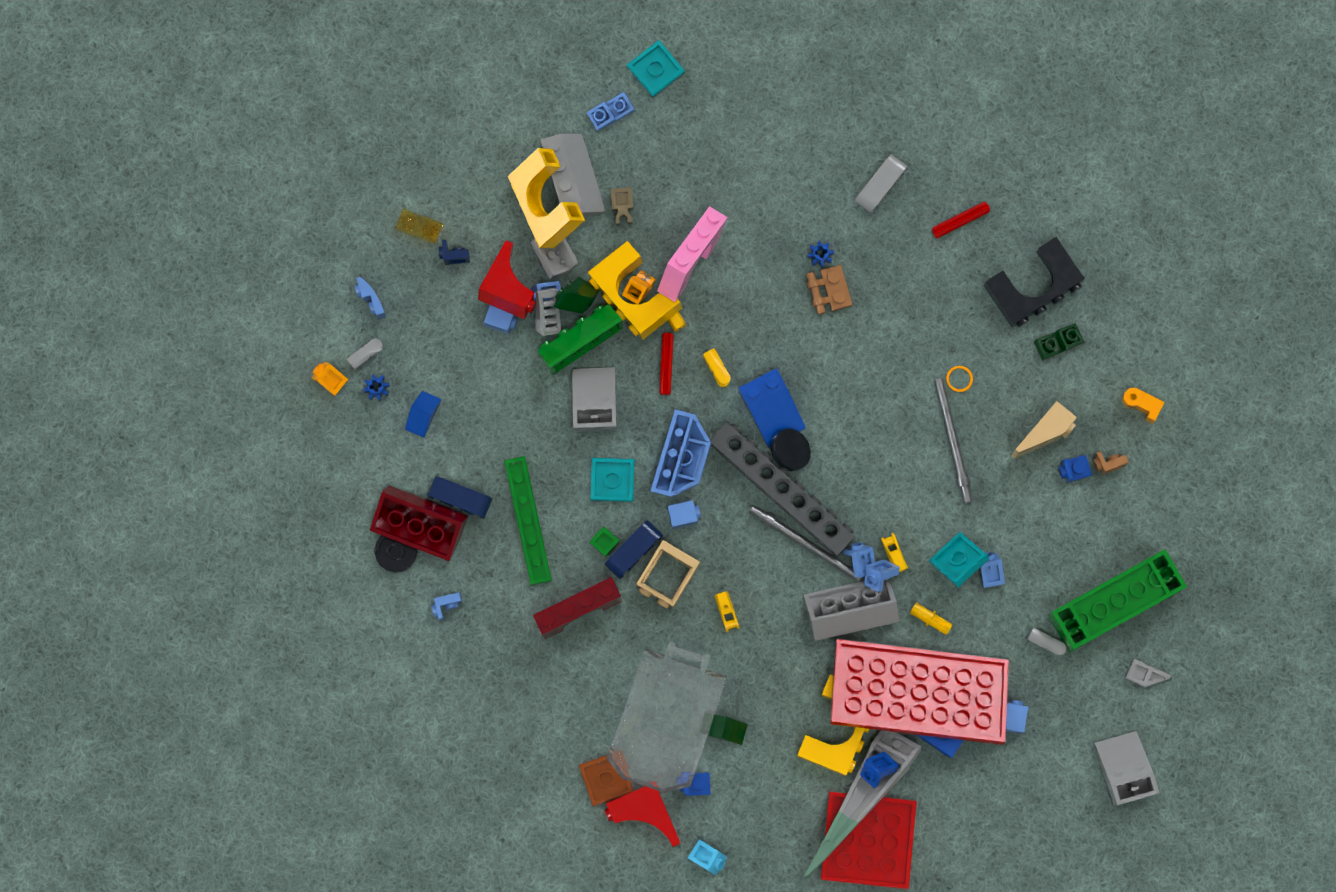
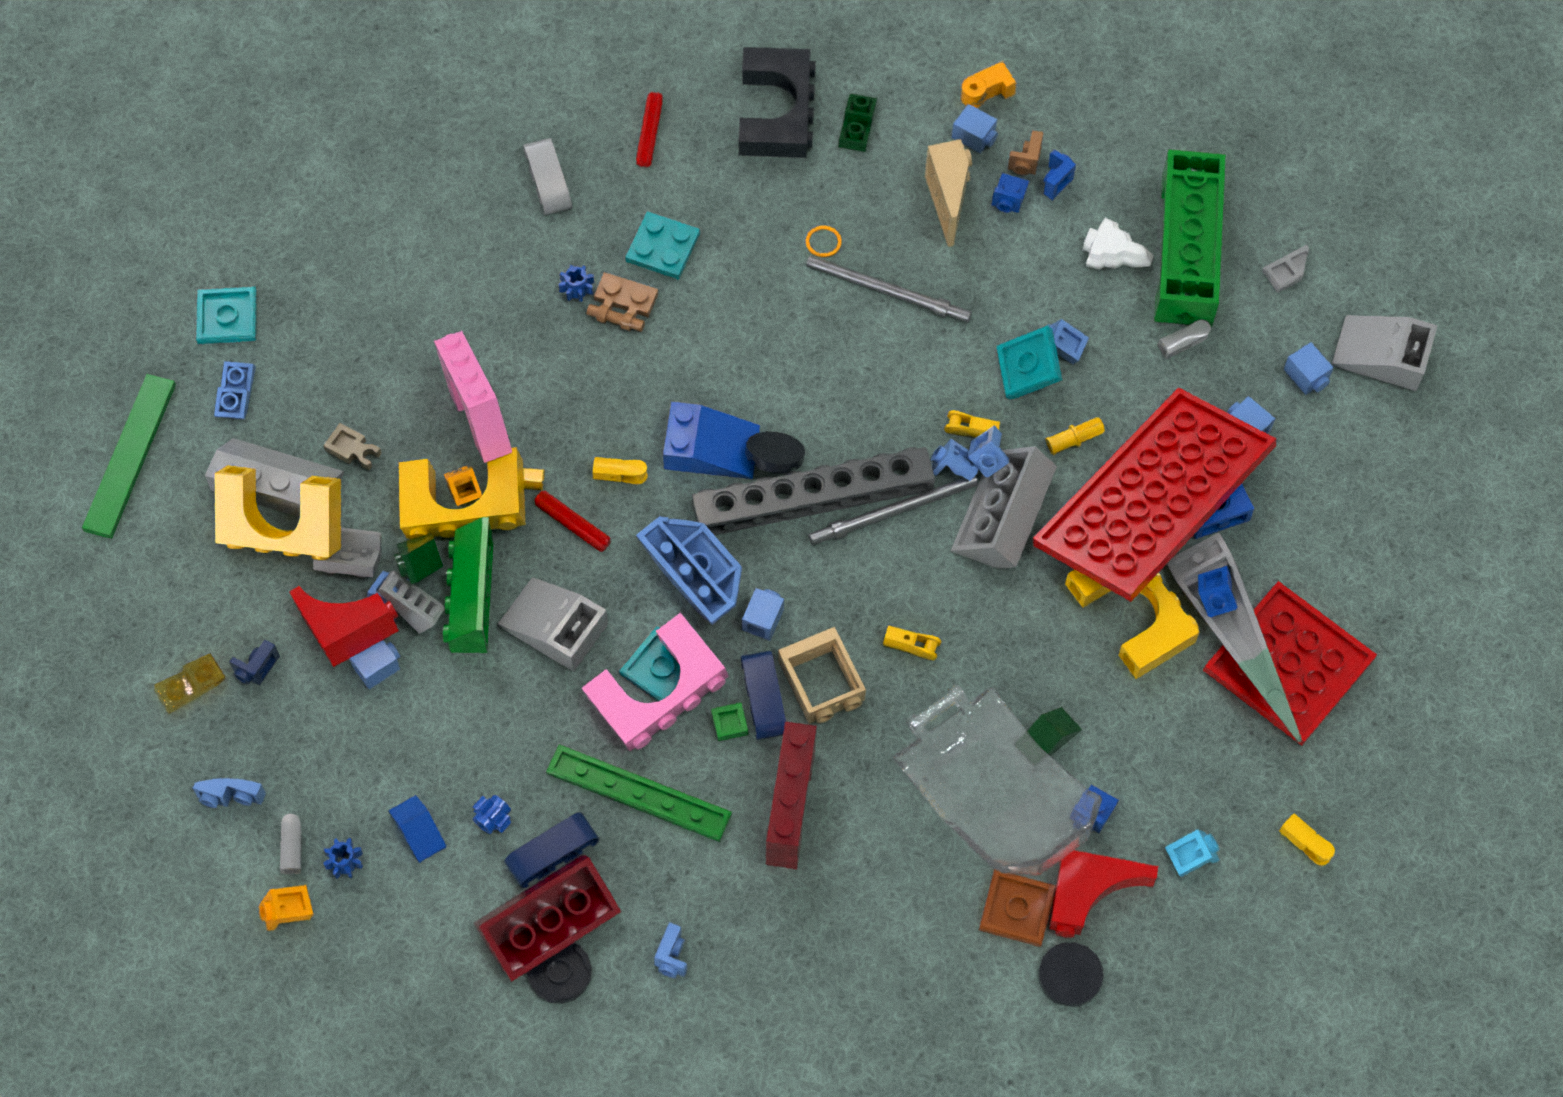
camera: 60 degrees left, 15 degrees down
none -> tile [82,374,176,539]
none -> blue gear [473,795,511,834]
none -> bright pink arch [582,613,729,751]
none -> teal plate [625,211,700,280]
none -> medium blue brick [952,104,998,154]
none -> black tile [1039,942,1104,1007]
none -> blue bracket [1044,149,1076,200]
none -> white rock [1083,218,1154,270]
none -> medium blue brick [1284,342,1333,395]

